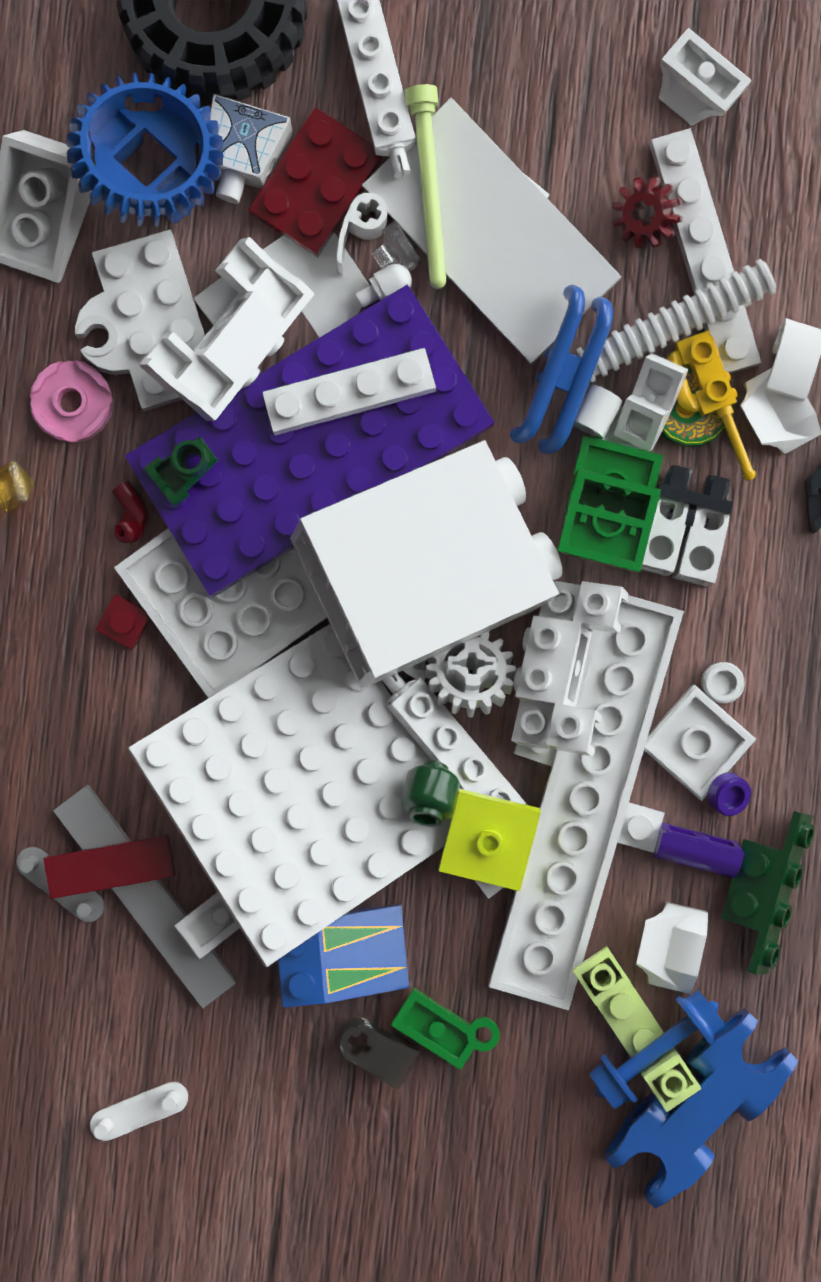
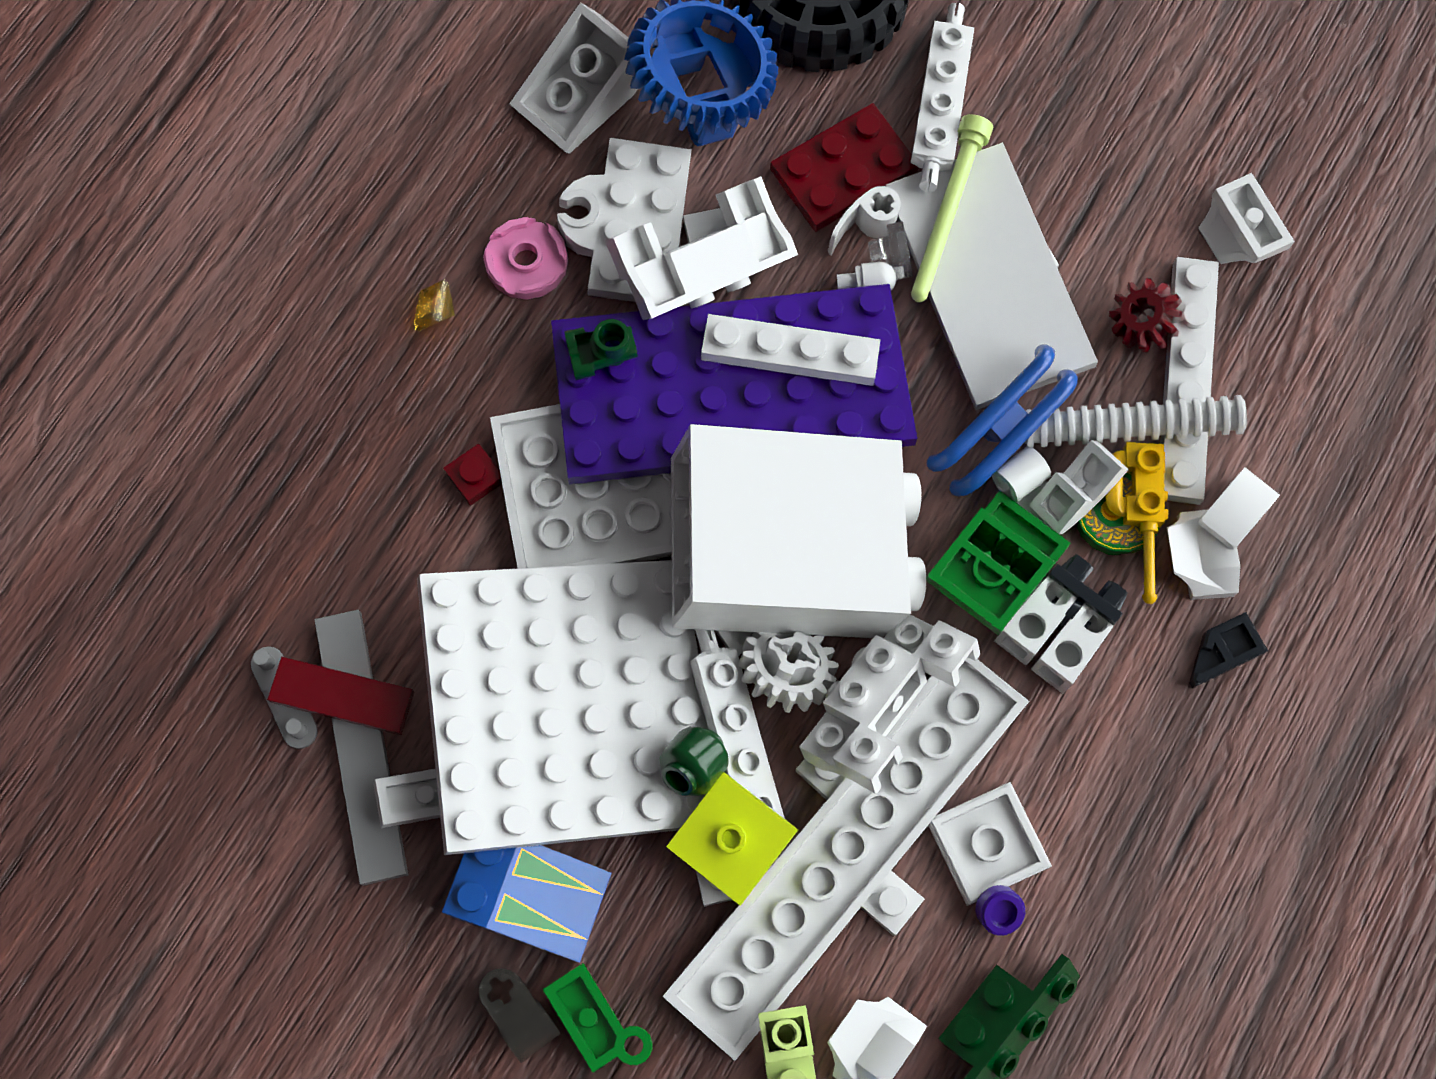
camera: 25 degrees right, 15 degrees down
white piece [90,1082,188,1141] -> none
dark red arm [112,481,149,543] -> none
torso [210,94,293,204] -> none
white sticker [263,233,370,338] -> none
dark purple brick [652,822,745,878] -> none
white tile [701,662,745,703] -> none

